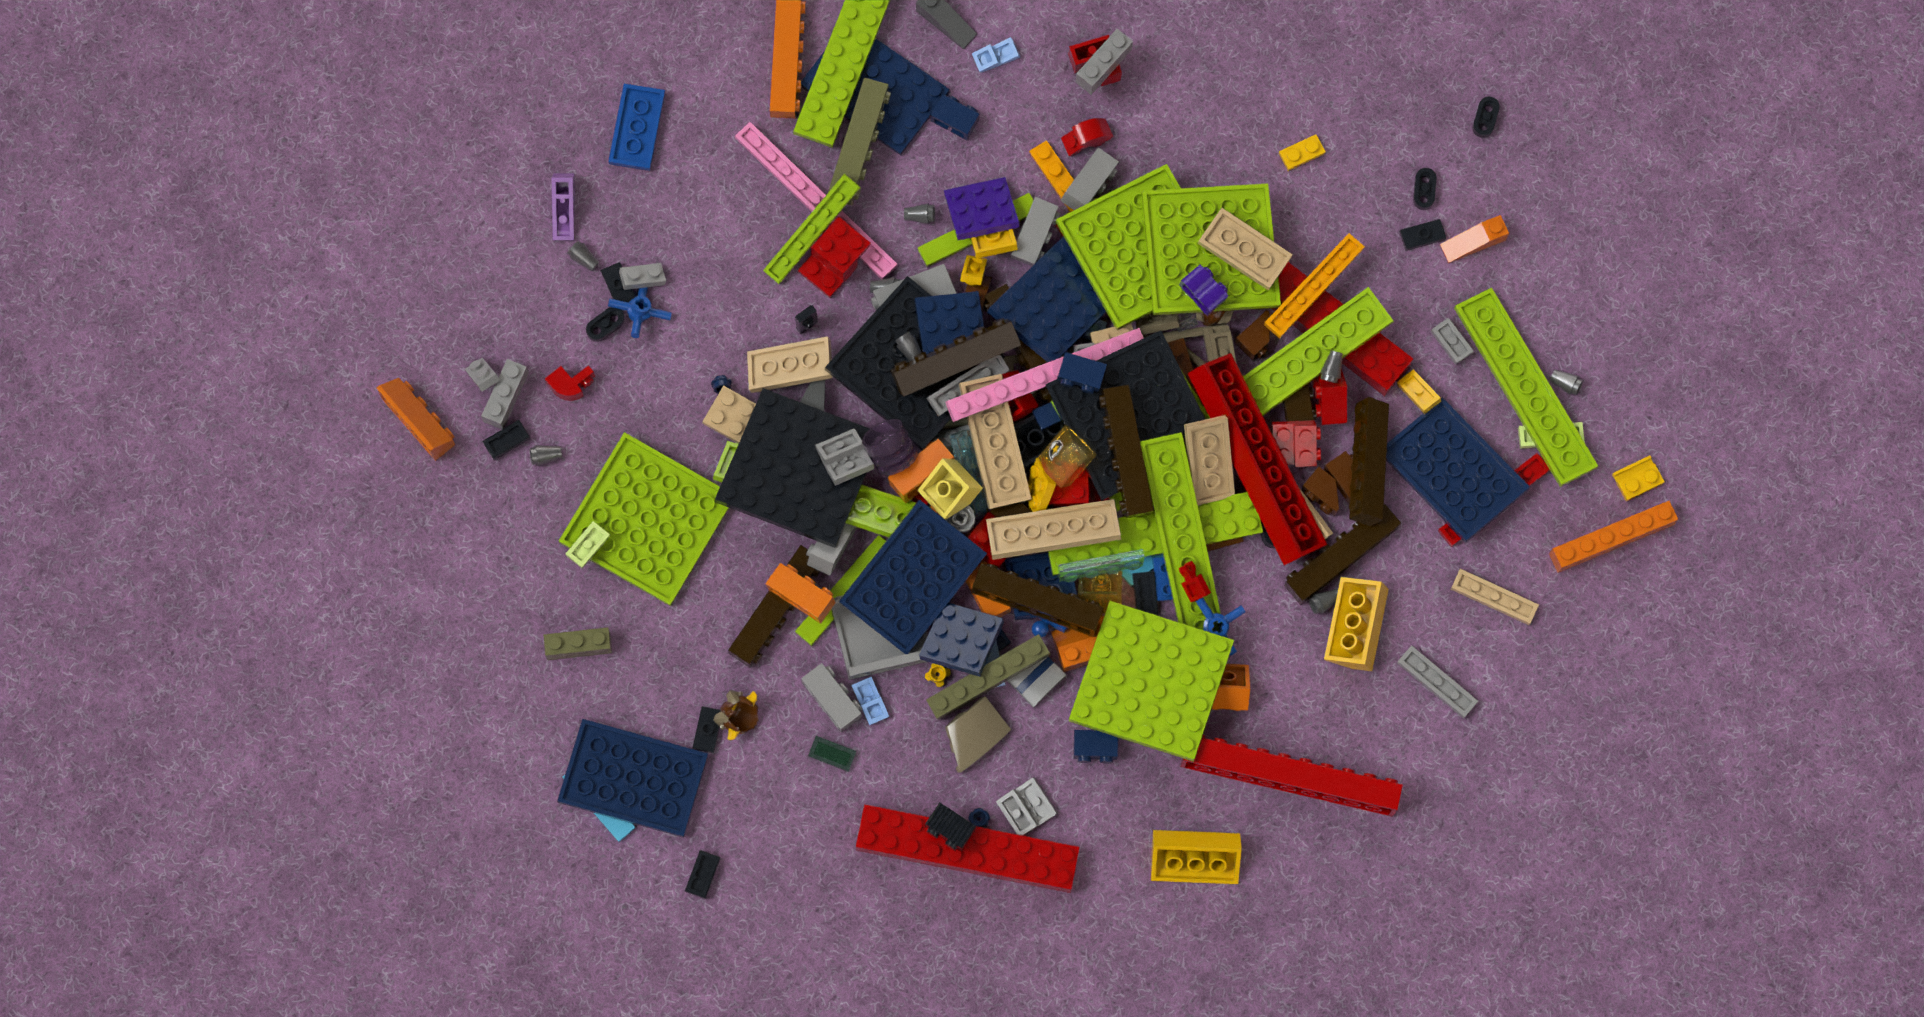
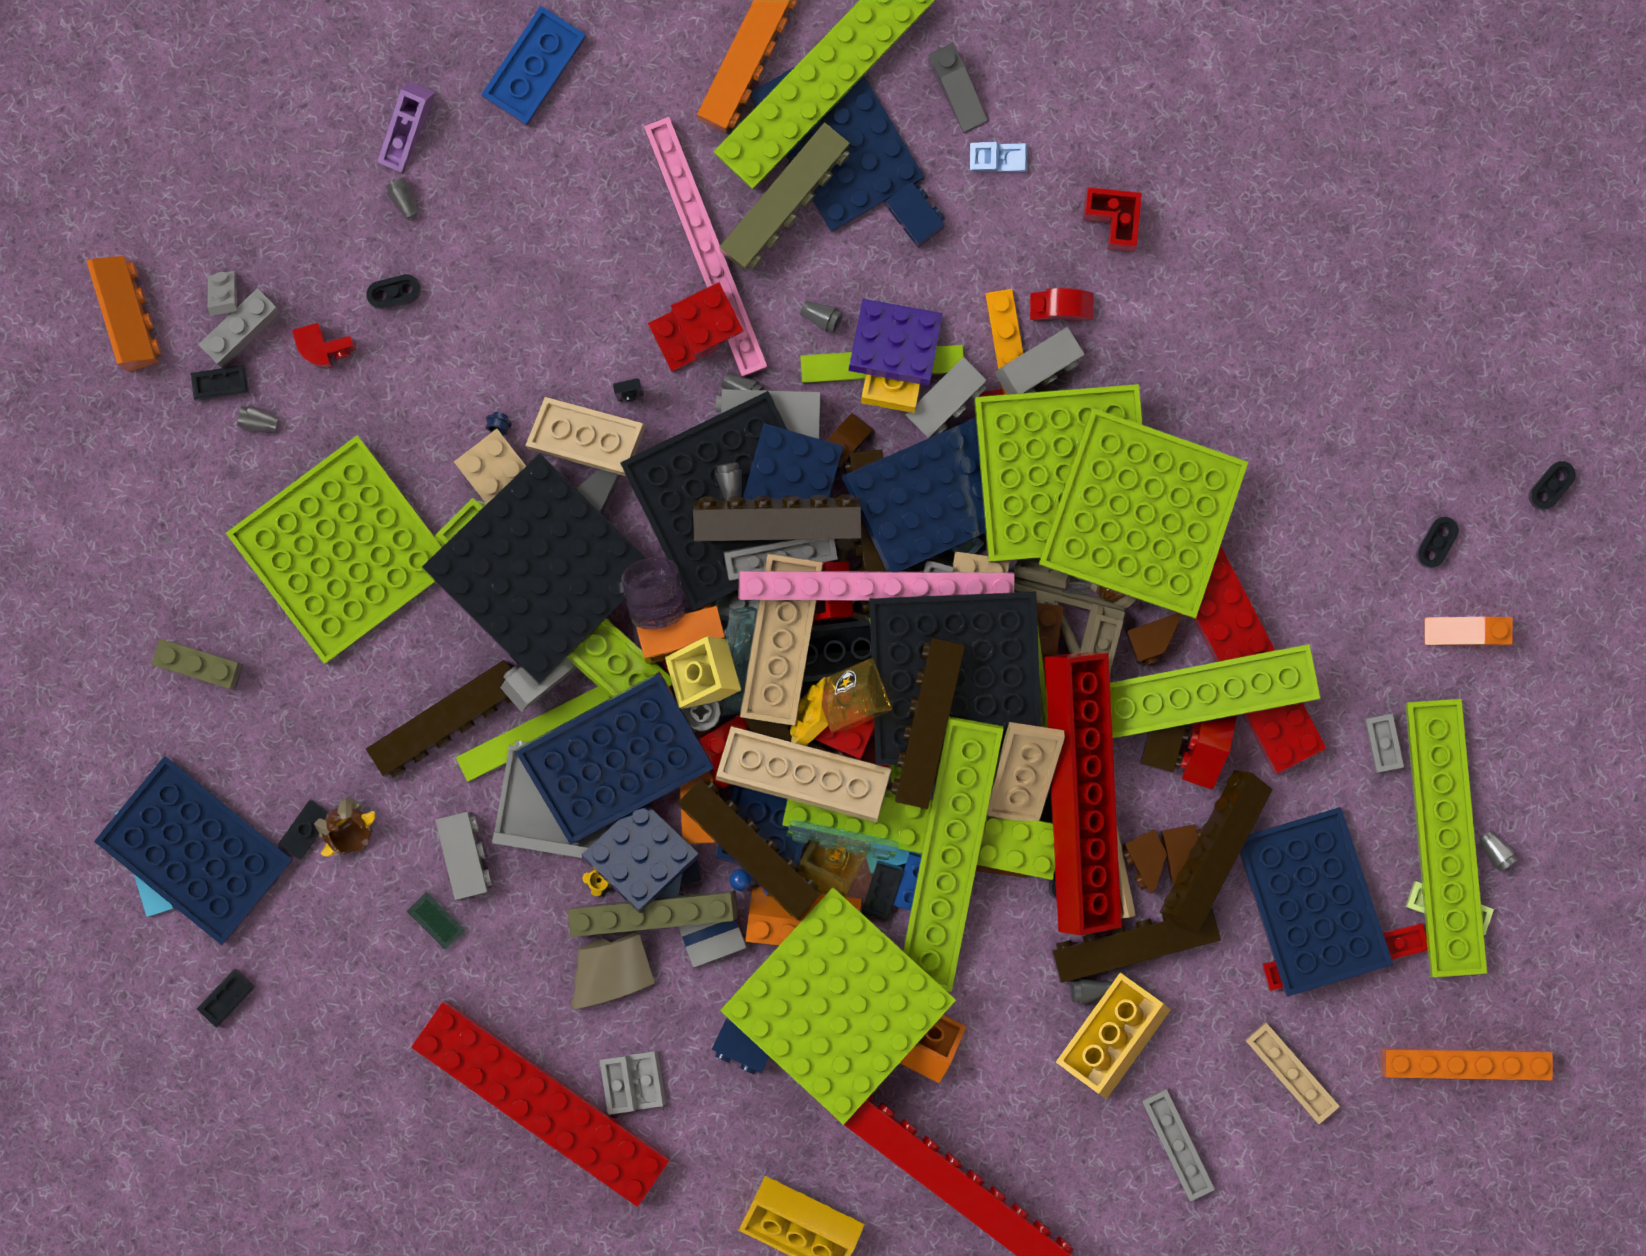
camera: 30 degrees right, 10 degrees up
yellowish green plate [565,521,610,569] -> none
black plate [601,262,636,303] -> none
blue bar [608,287,672,338] -> none
light grey plate [619,263,666,290] -> none
lime tile [763,174,861,284] -> none
orange brick [765,563,835,624] -> none
light grey slope [816,429,874,486] -> none
light blue slope [851,676,889,725] -> none
black brick [925,802,976,851] -> none
yellow plate [960,255,987,285] -> none
dark blue plate [968,808,990,828] -> none
dark blue tile [1032,402,1061,431] -> none
dark blue piece [1057,352,1107,394] -> none
light grey brick [1075,29,1133,95] -> none
dark purple brick [1179,265,1228,316] -> none
red plate [1179,561,1211,602] -> none
blue bar [1195,598,1246,656] -> none
tan plate [1198,208,1293,290] -> none
light orange plate [1264,233,1365,339] -> none
red plate [1272,420,1321,467] -> none
yellow plate [1278,134,1326,171] -> none
flat silver cone [1320,350,1343,383] -> none
yellow plate [1397,369,1441,414] -> none
black plate [1399,219,1446,251] -> none
yellow plate [1612,455,1665,501] -> none

